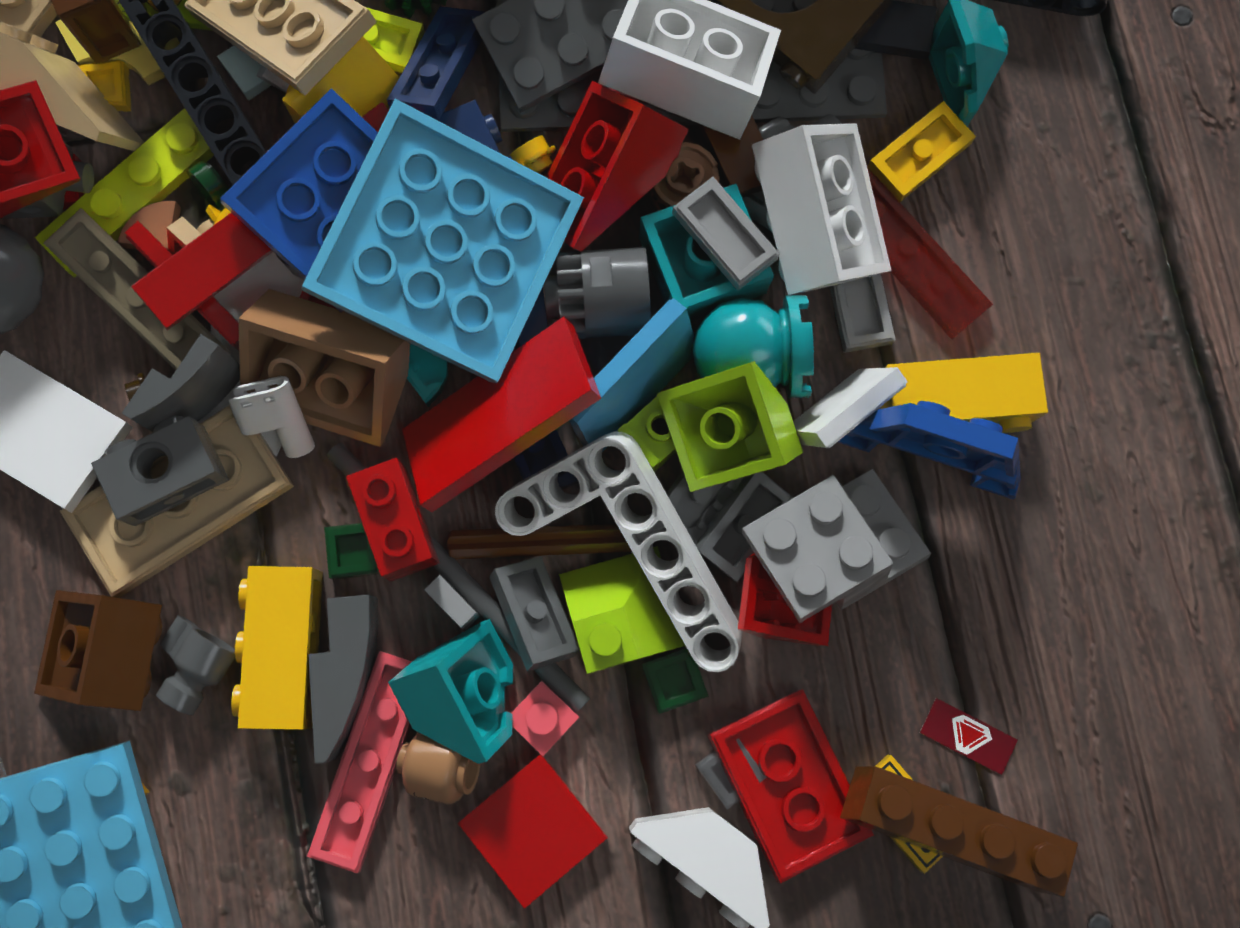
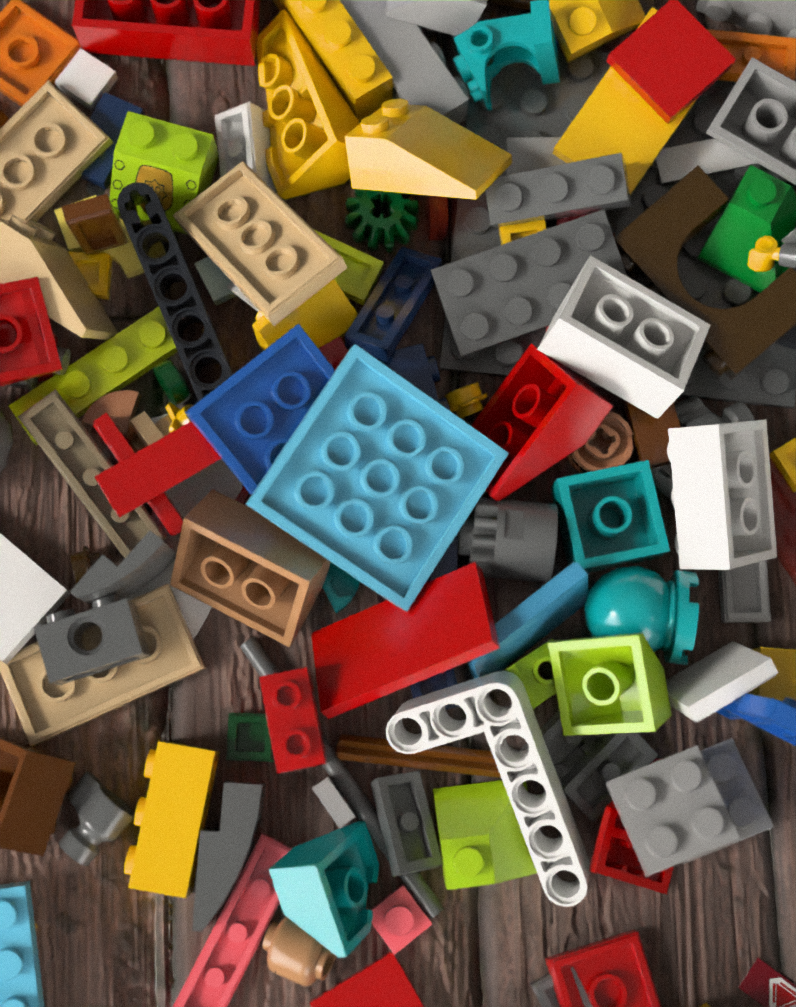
camera: 10 degrees right, 0 degrees up
white piece [228,376,315,458] -> none
dark green tile [641,648,709,714] -> none
light grey tile [672,177,780,291] -> none

